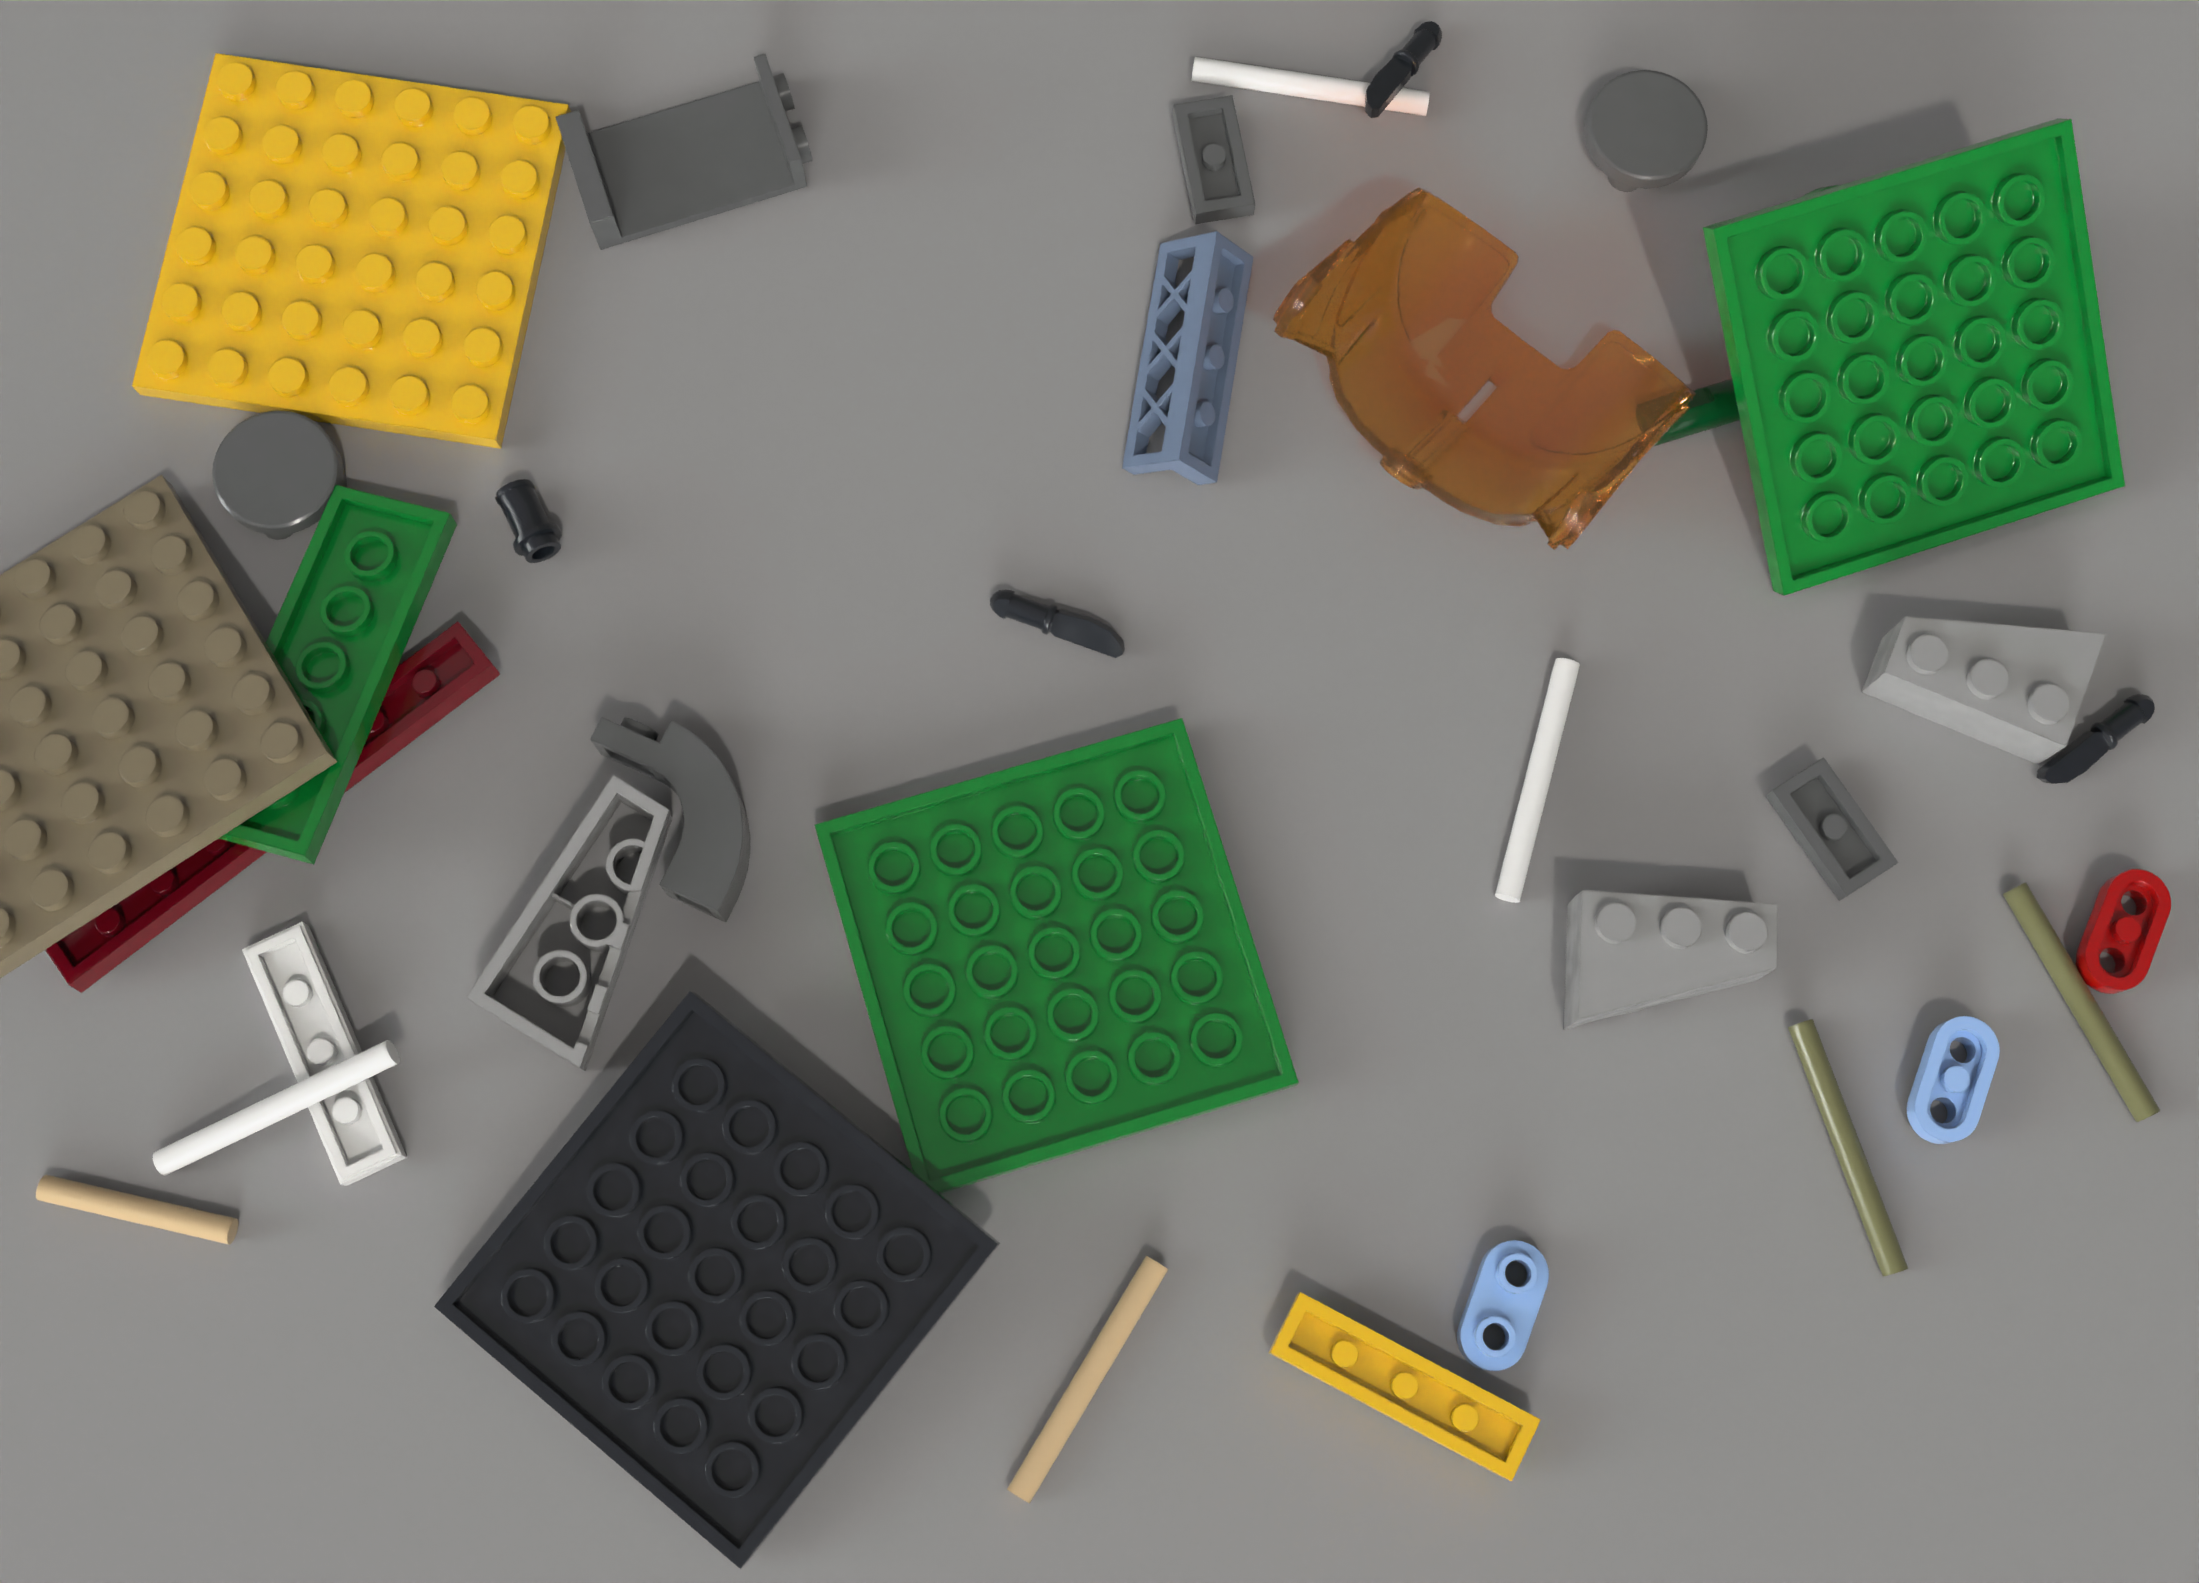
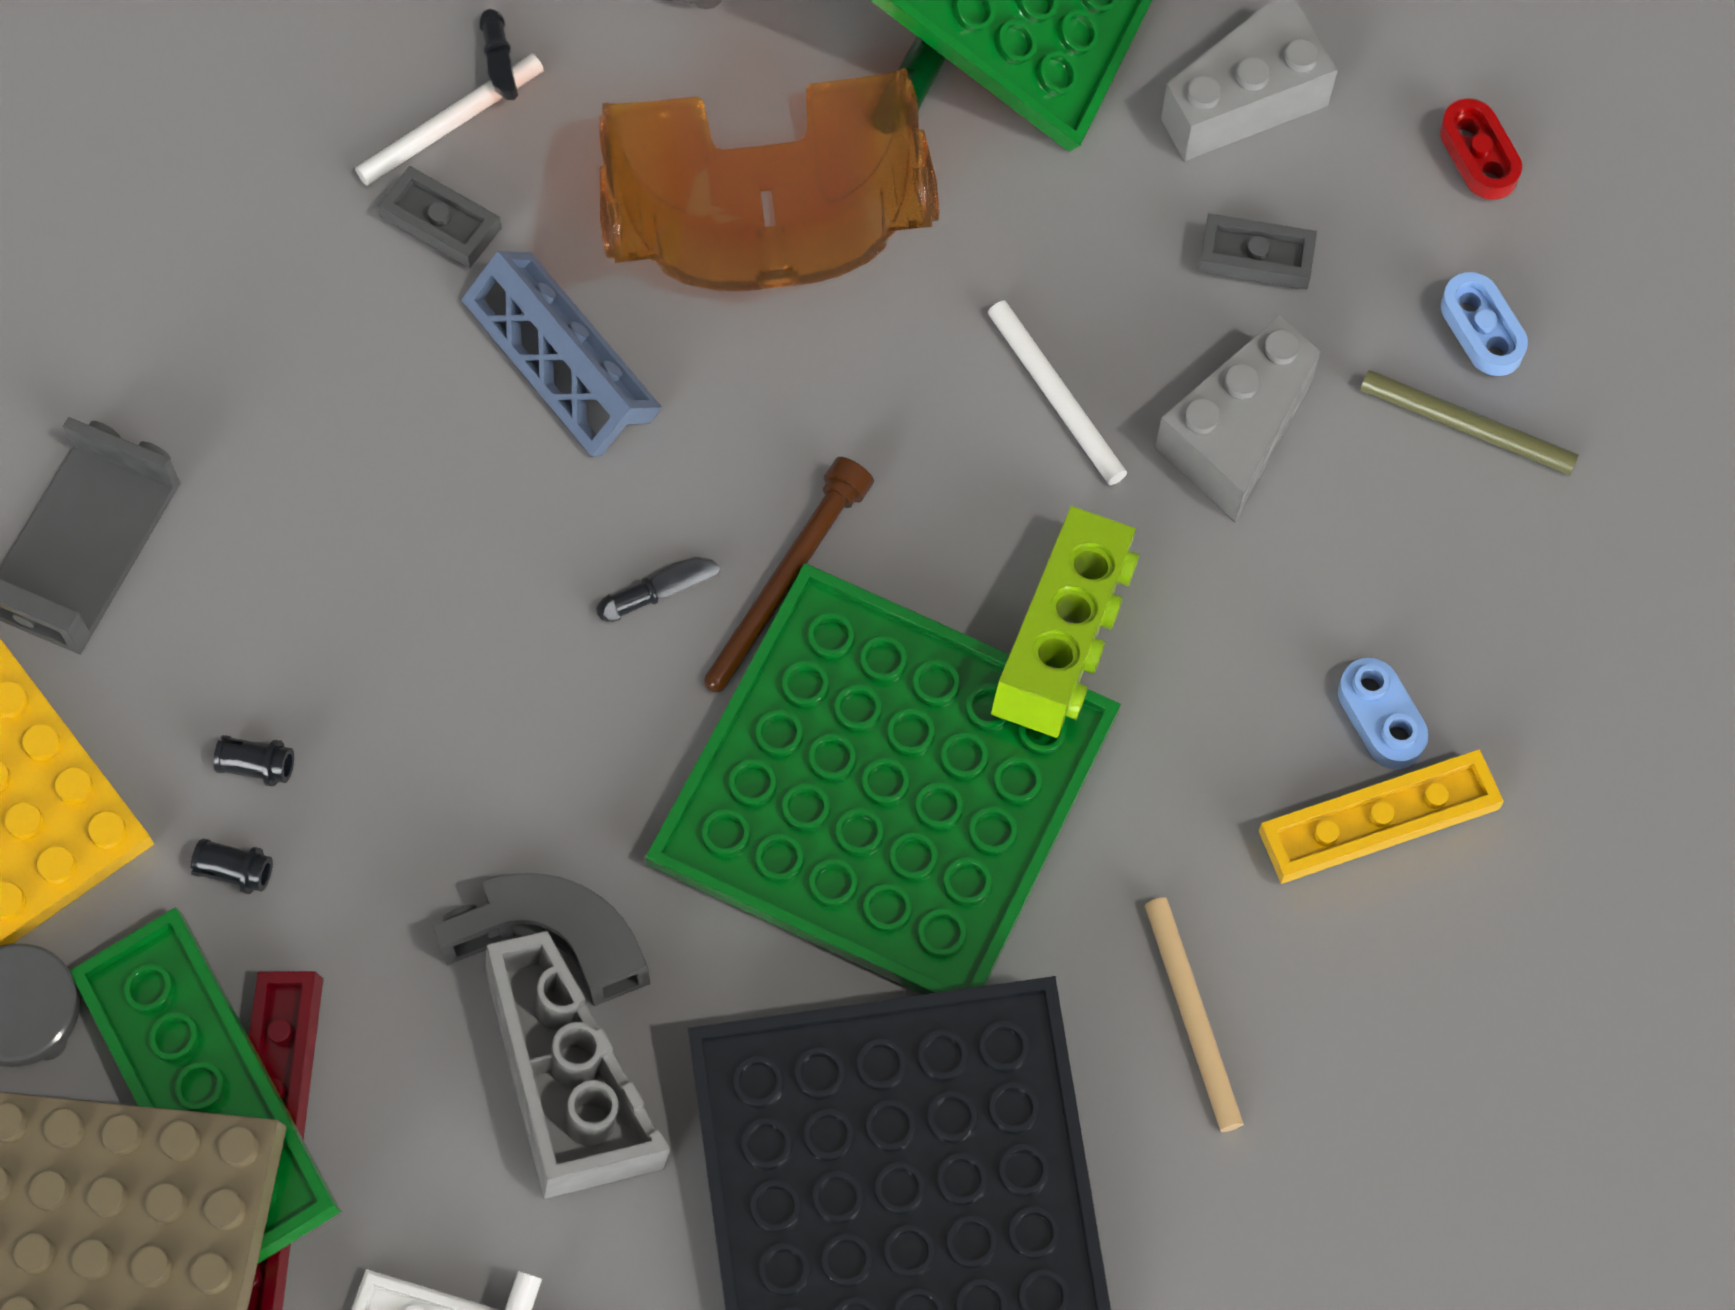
camera: 45 degrees left, 10 degrees down
olive bar [2003,882,2160,1122] -> none
black piece [2036,694,2155,784] -> none
none -> black pin [213,735,294,786]
none -> reddish brown piece [704,457,874,692]
none -> lime brick [991,506,1140,738]

